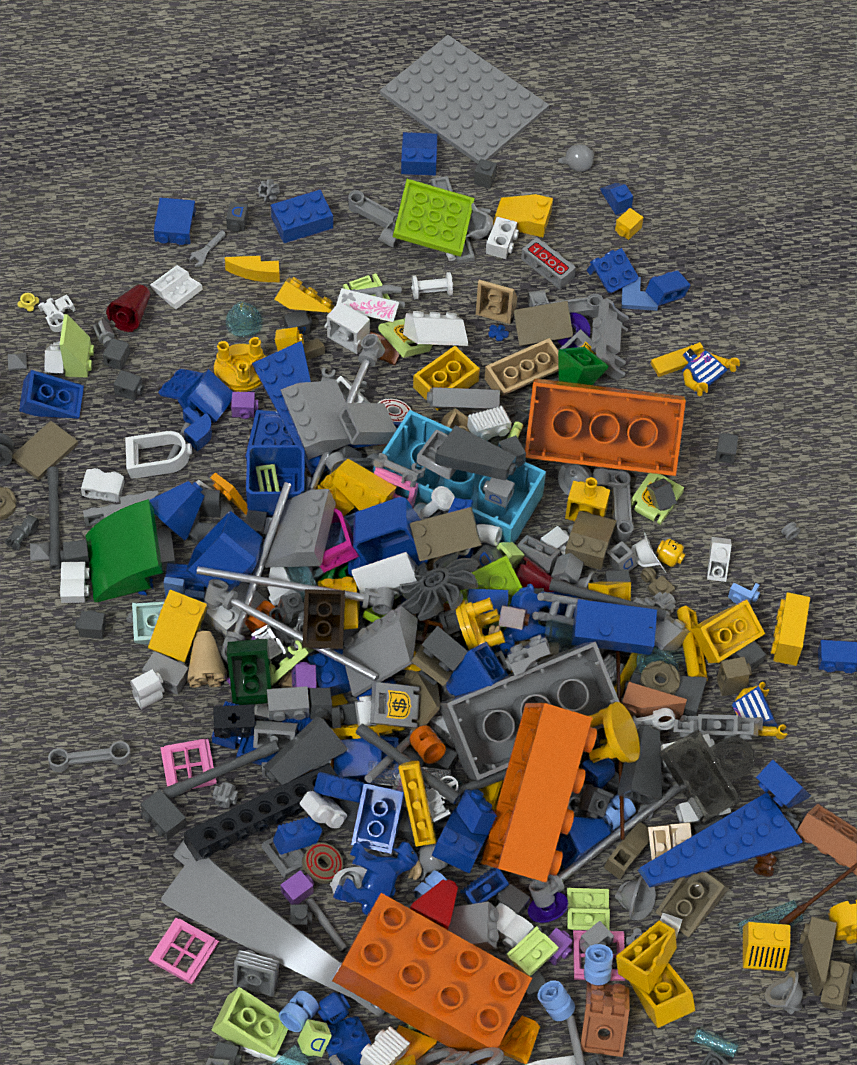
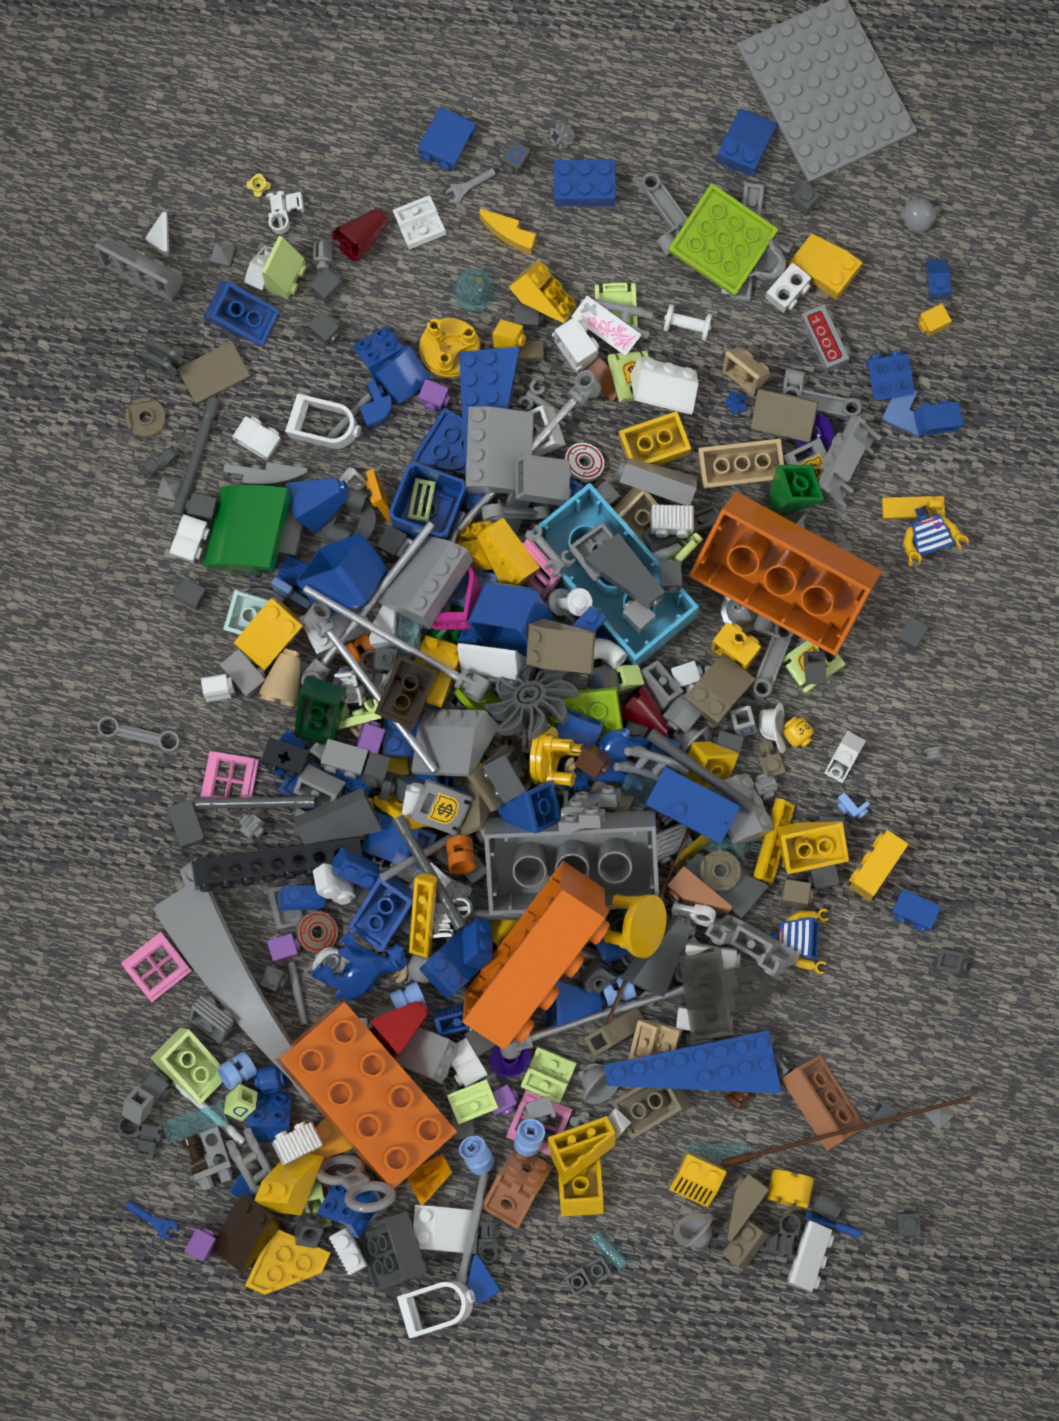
camera: 25 degrees right, 20 degrees up
blue slope [756,760,811,808] -> none

